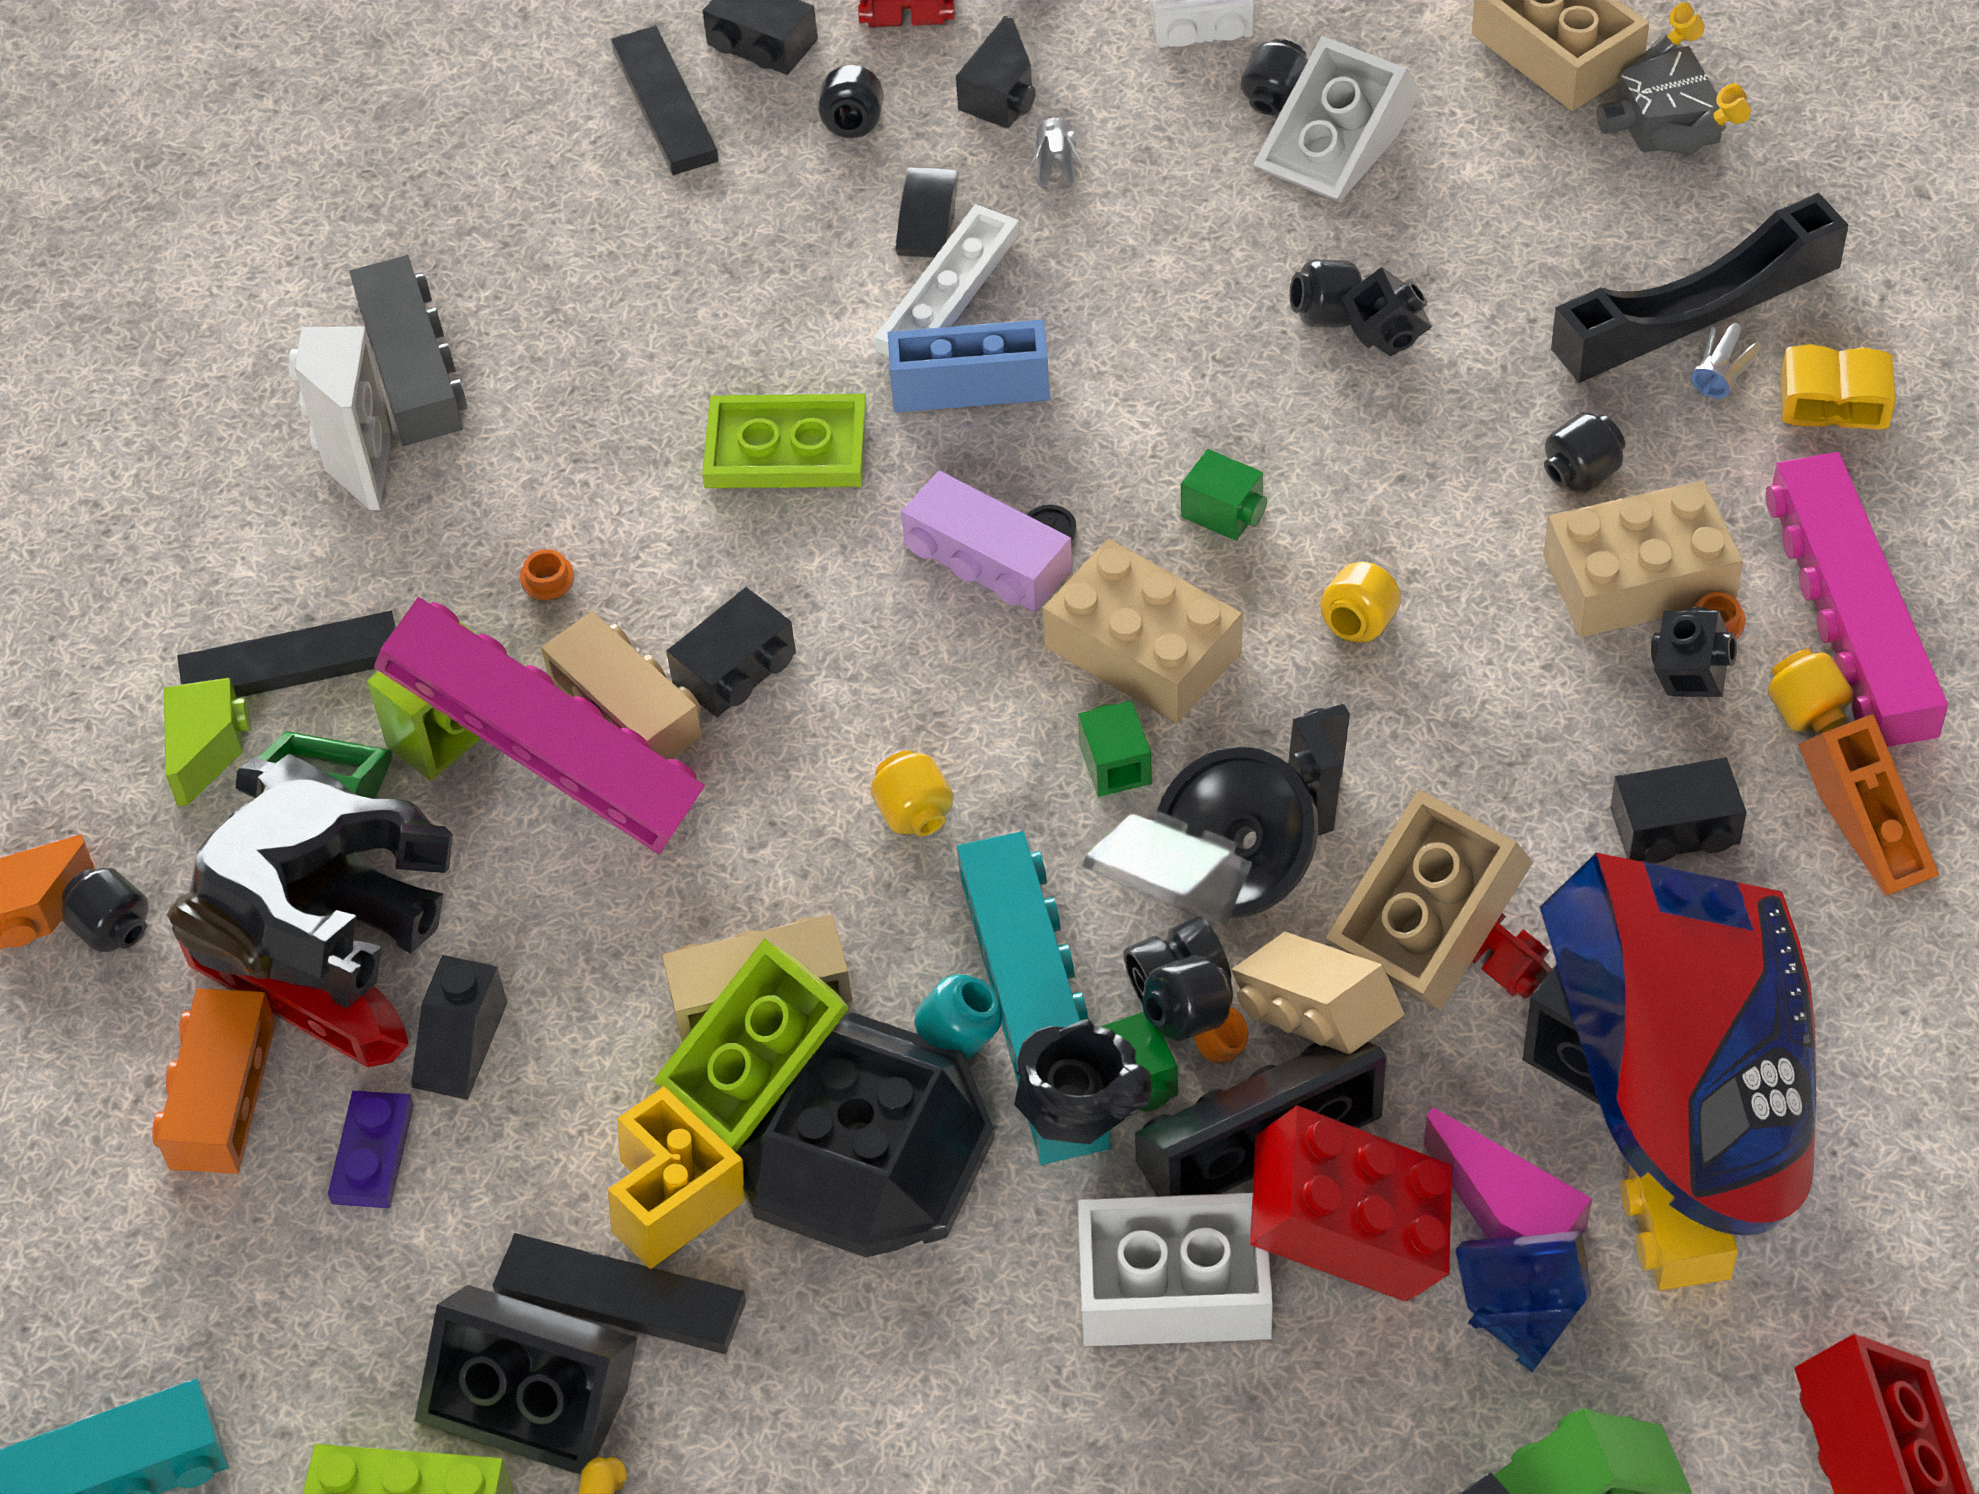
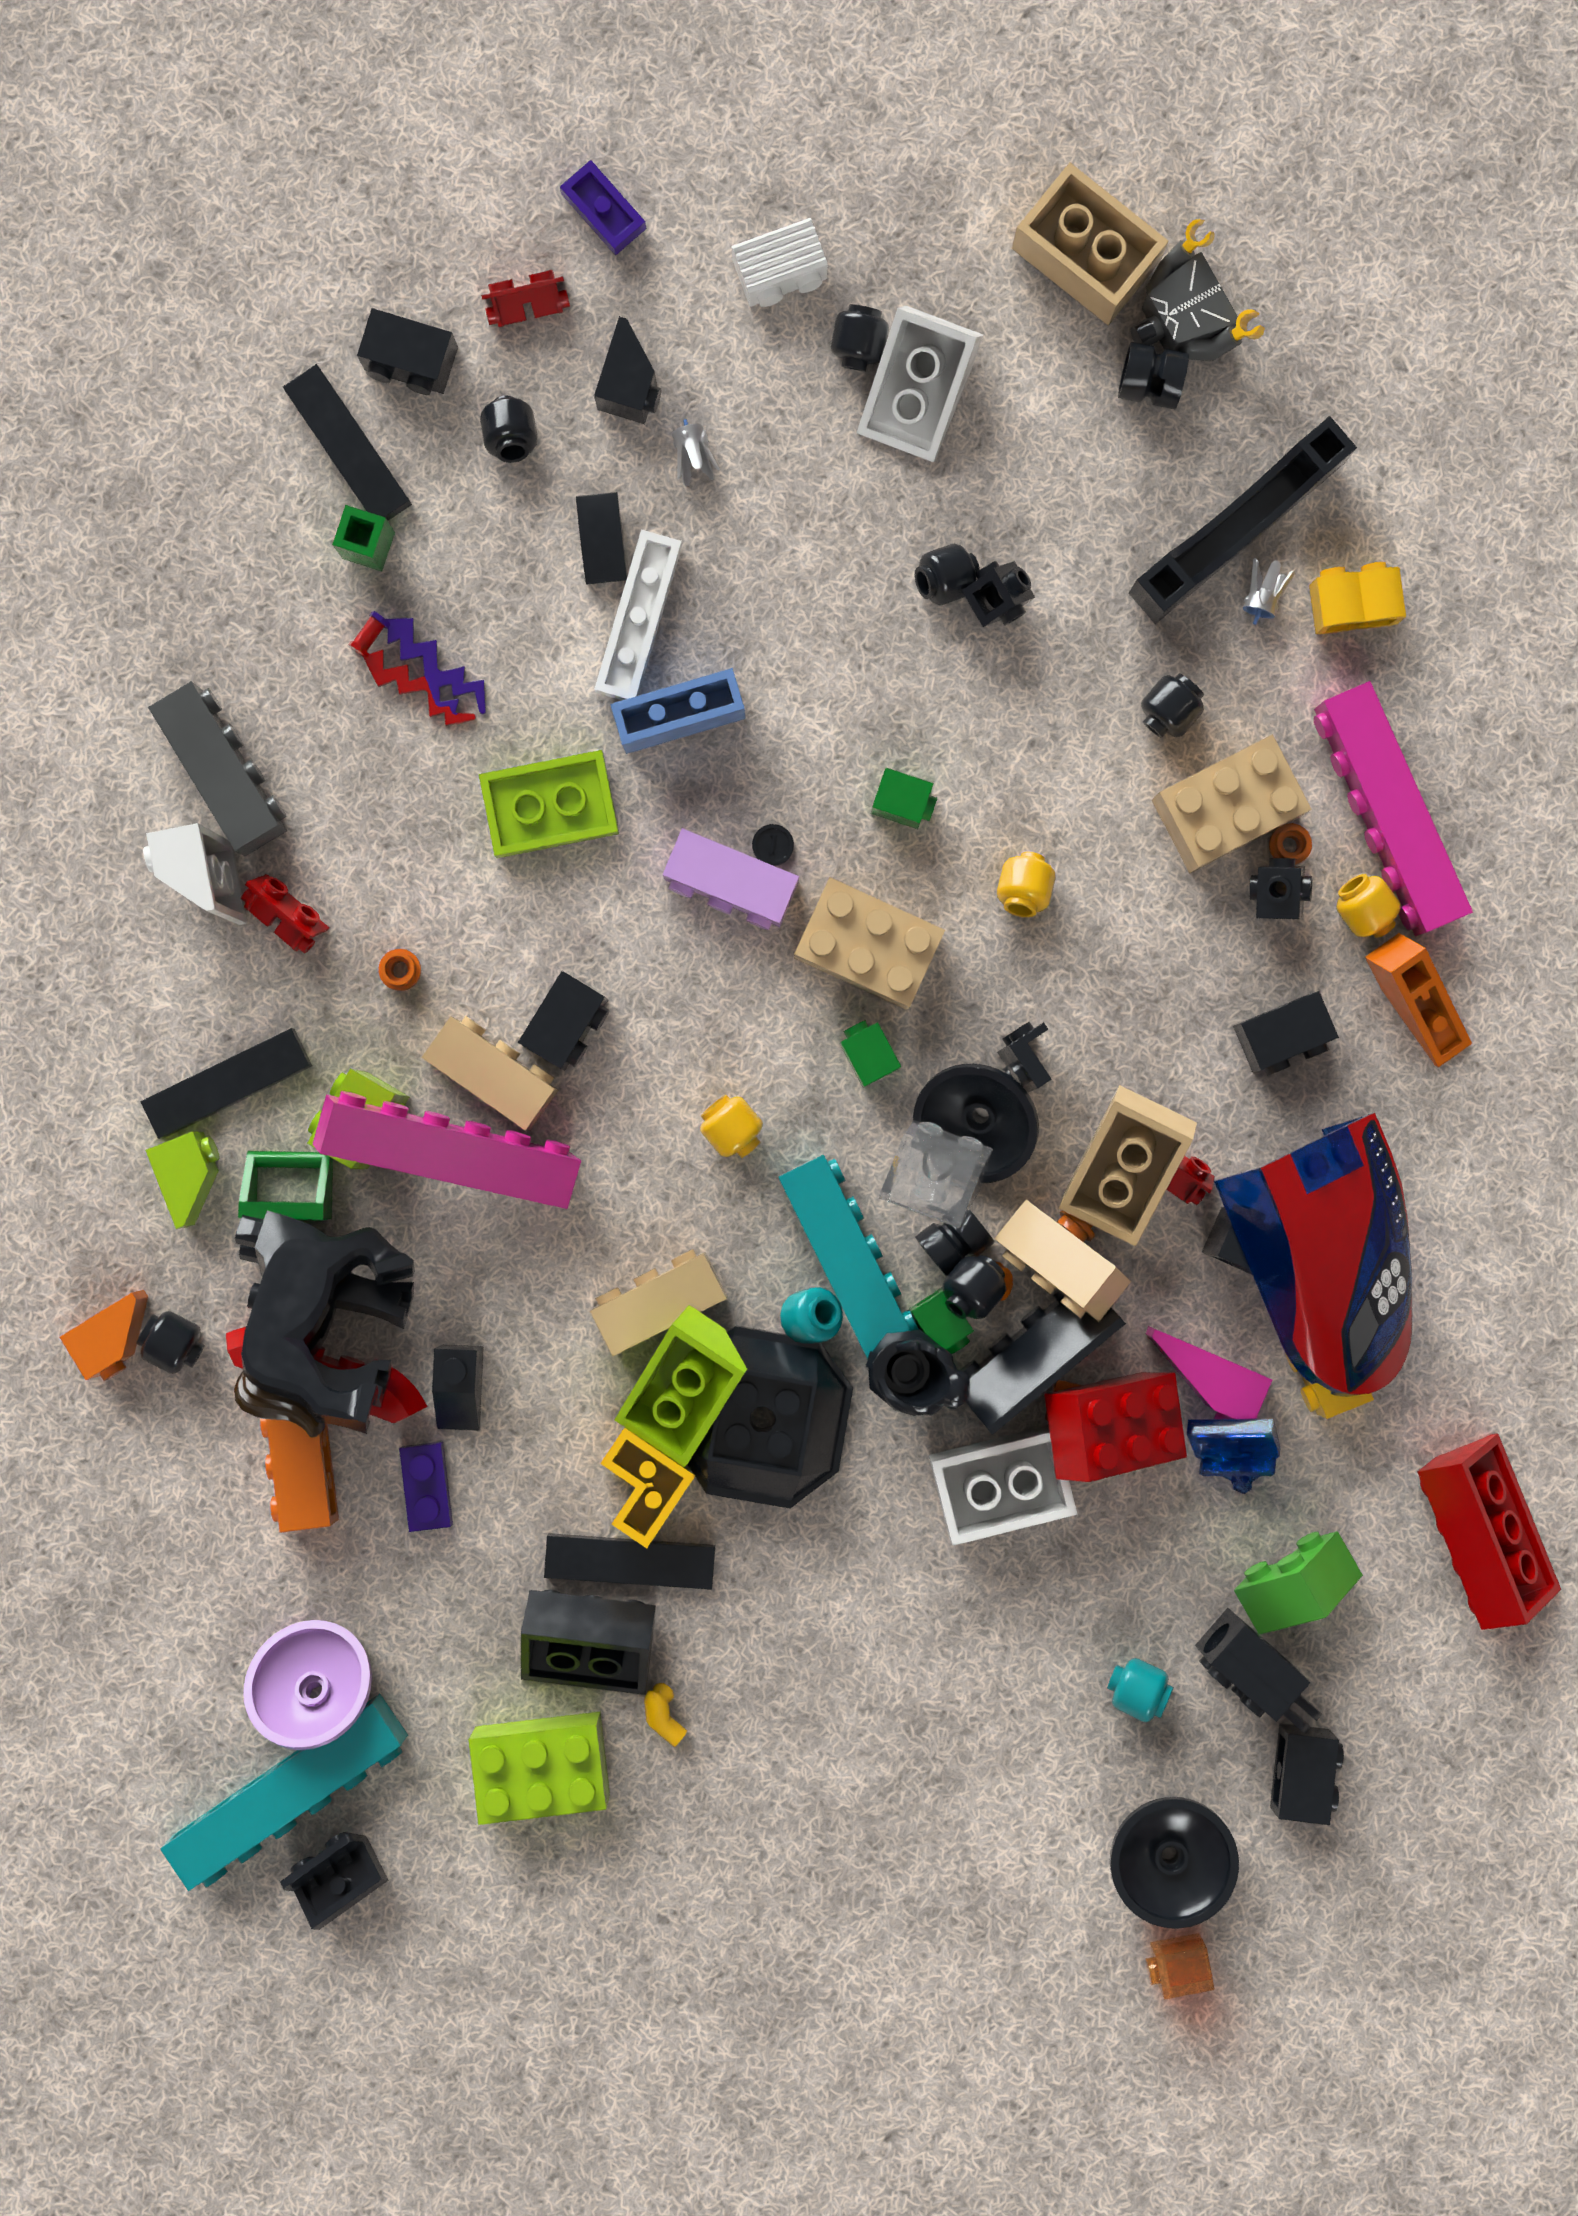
camera: 15 degrees left, 35 degrees up
none -> red hinge [241,874,329,954]
none -> lavender dish [244,1620,372,1750]
none -> green brick [332,505,395,572]
none -> piece [348,611,486,726]
none -> black wheel [1118,342,1189,410]

